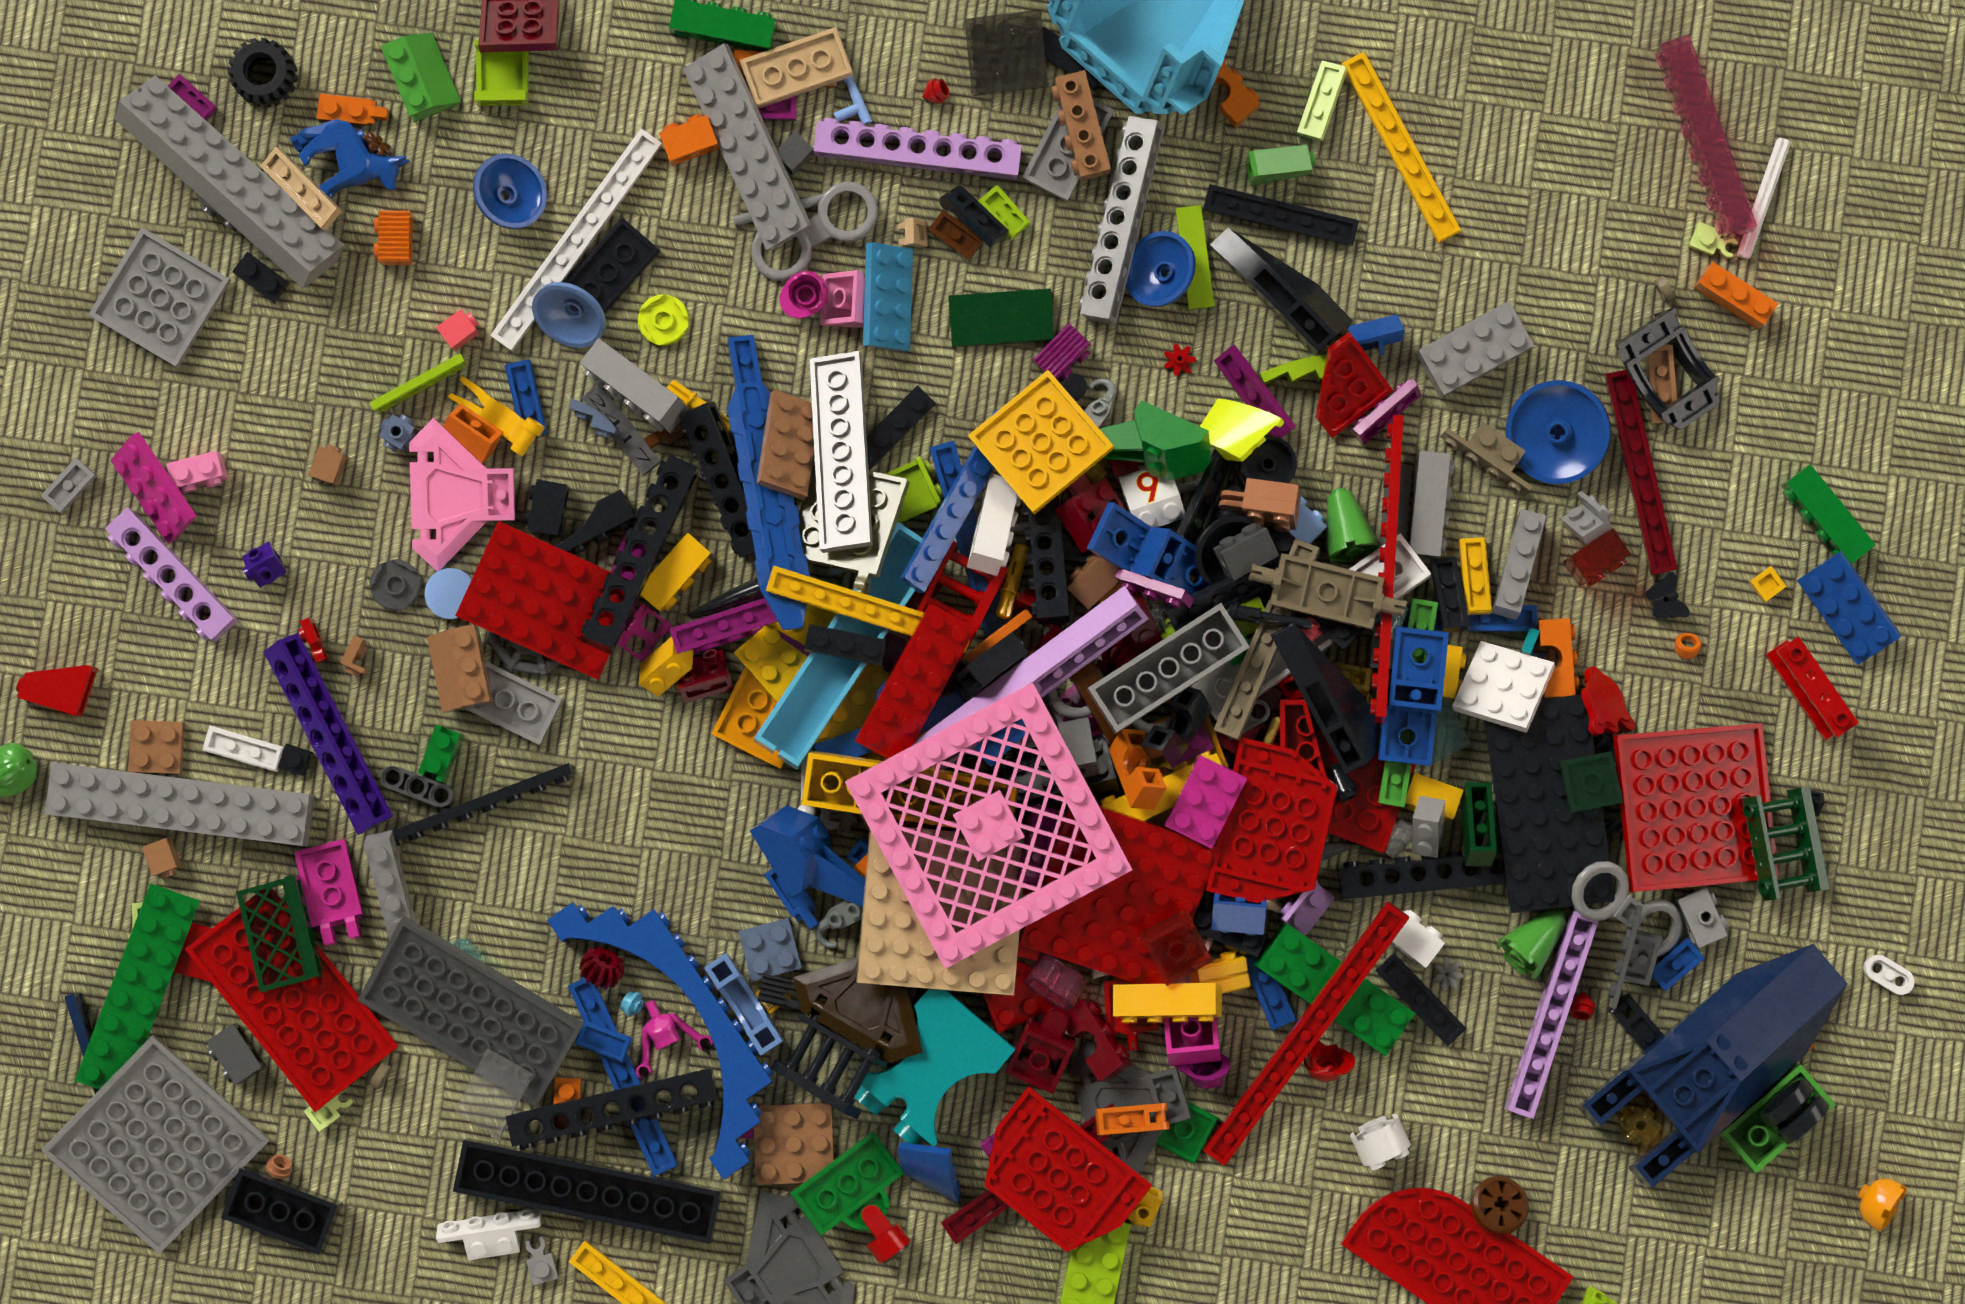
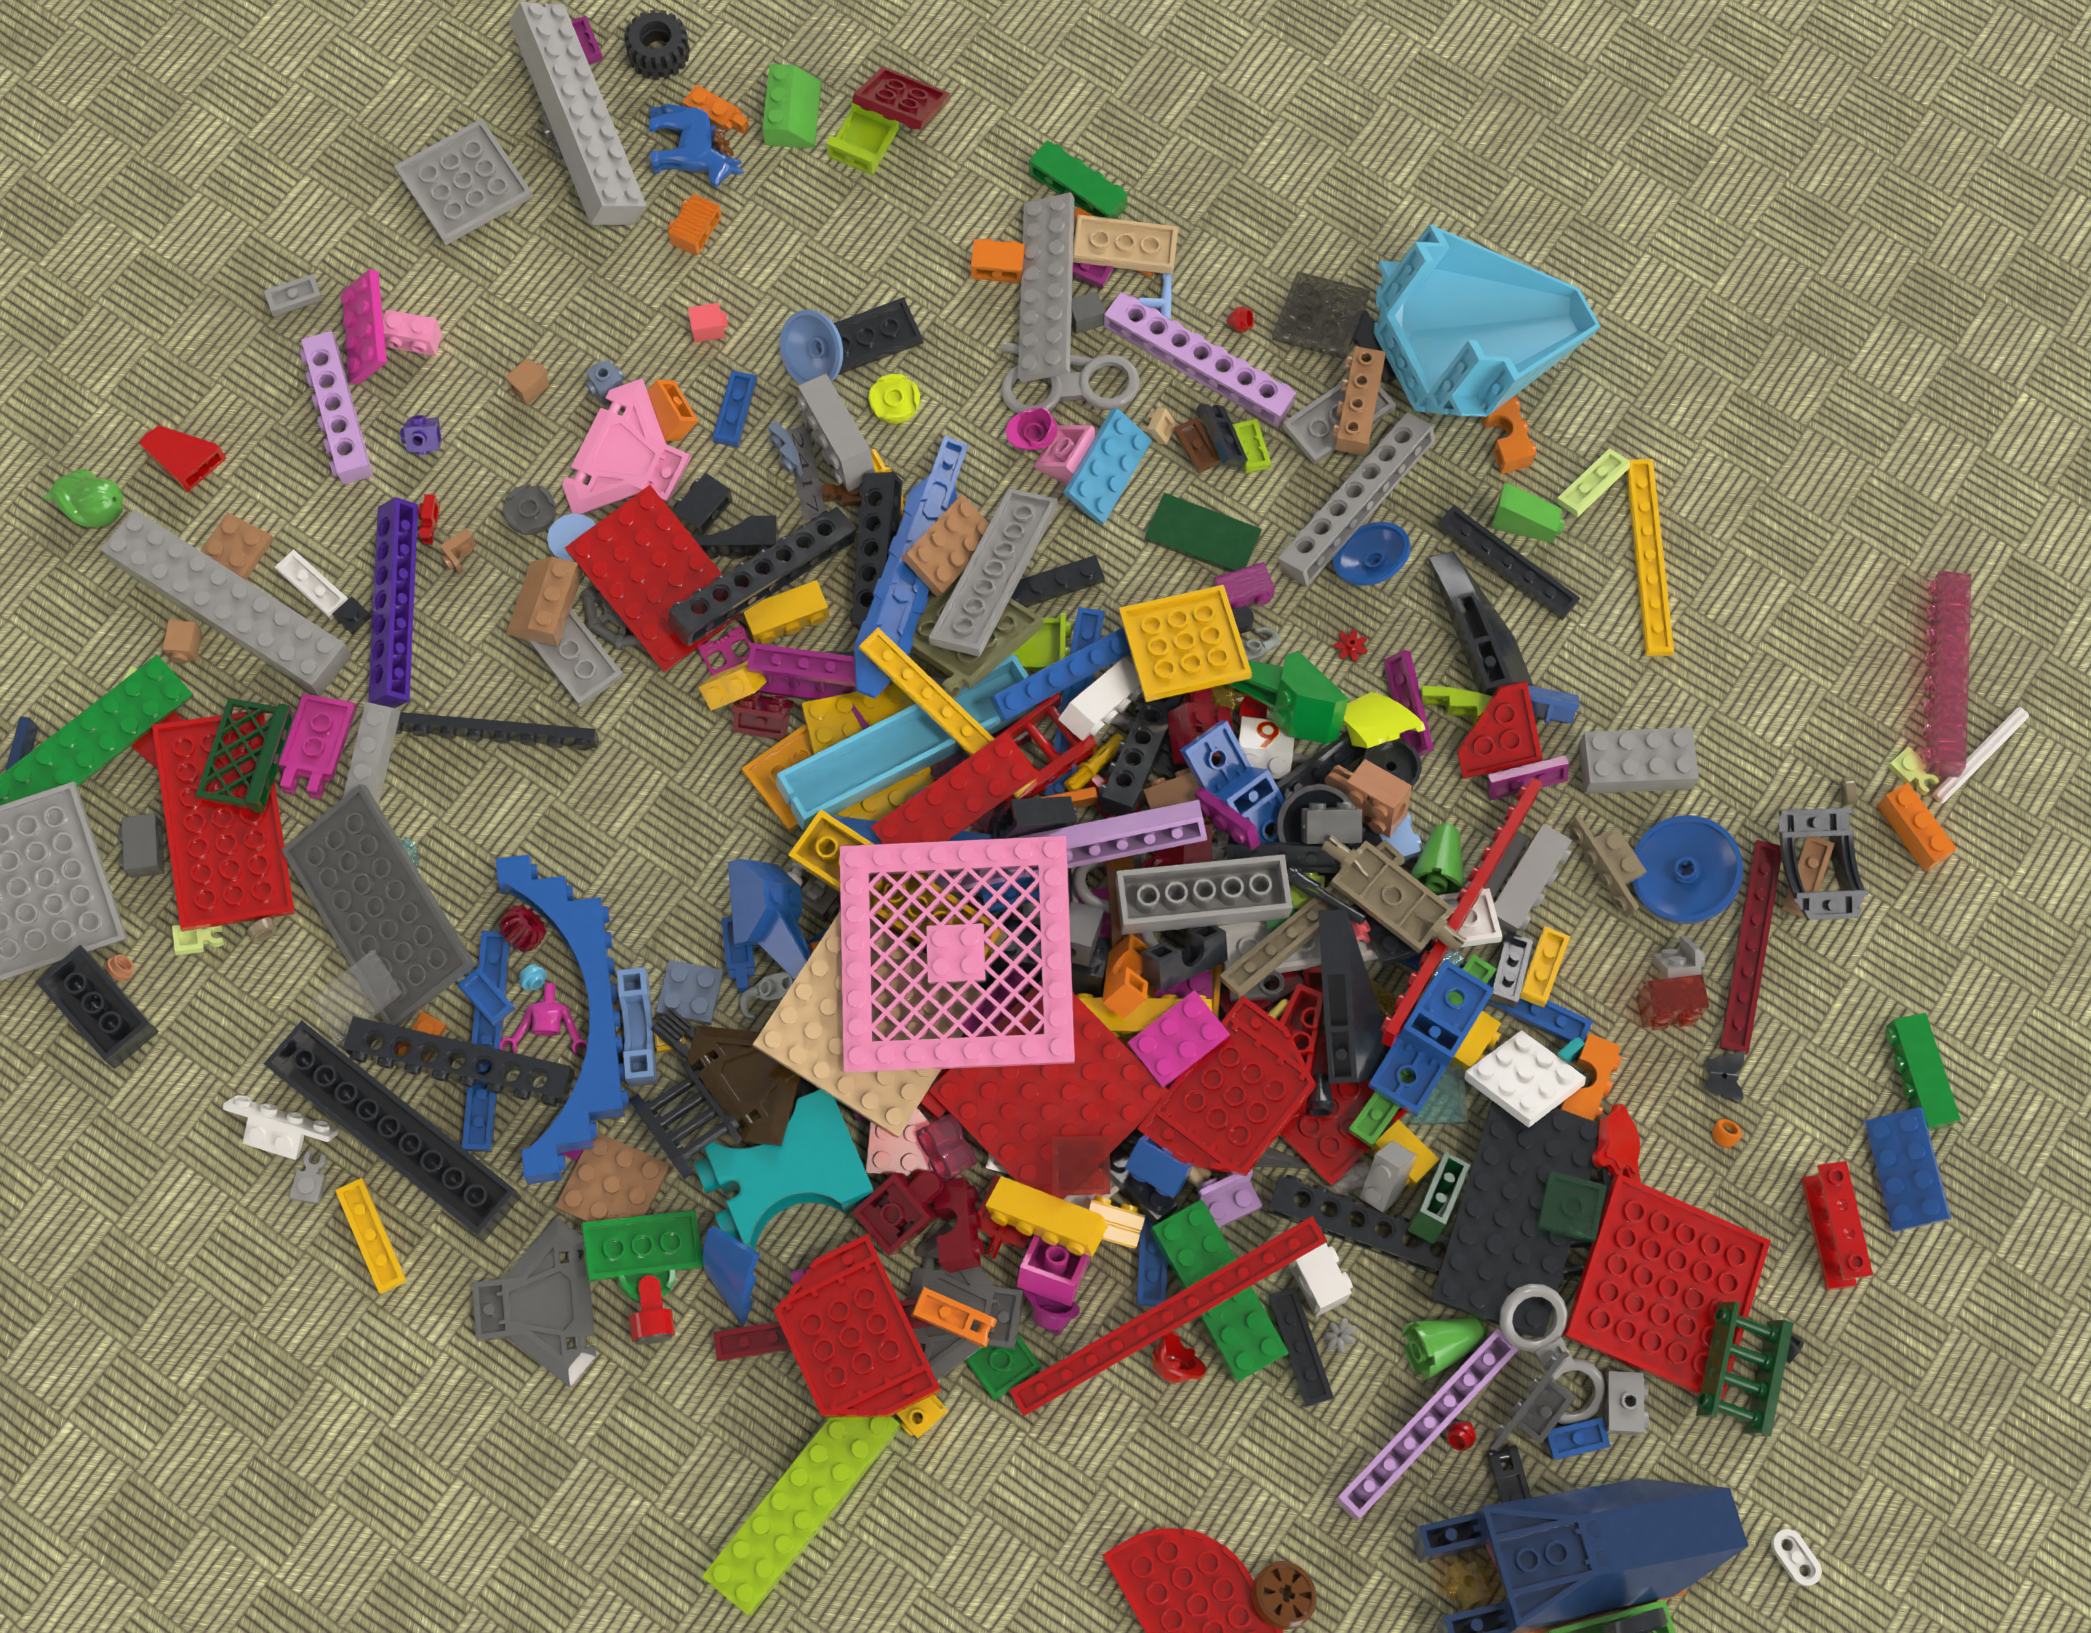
camera: 20 degrees right, 15 degrees down
black plate [232,251,290,304] -> none
tan plate [260,147,342,231] -> none
lime tile [369,353,468,414] -> none
dark grey beam [380,766,456,808] -> none
green brick [418,725,464,783] -> none
yellow flag [448,376,545,457] -> none
blue dish [473,153,547,229] -> none
white plate [490,129,663,352] -> none
black plate [804,624,886,666] -> none
lime tile [1175,205,1214,311] -> none
white brick [1350,1114,1411,1170] -> none
light grey brick [1492,509,1546,620] -> none
yellow plate [1749,566,1787,602] -> none

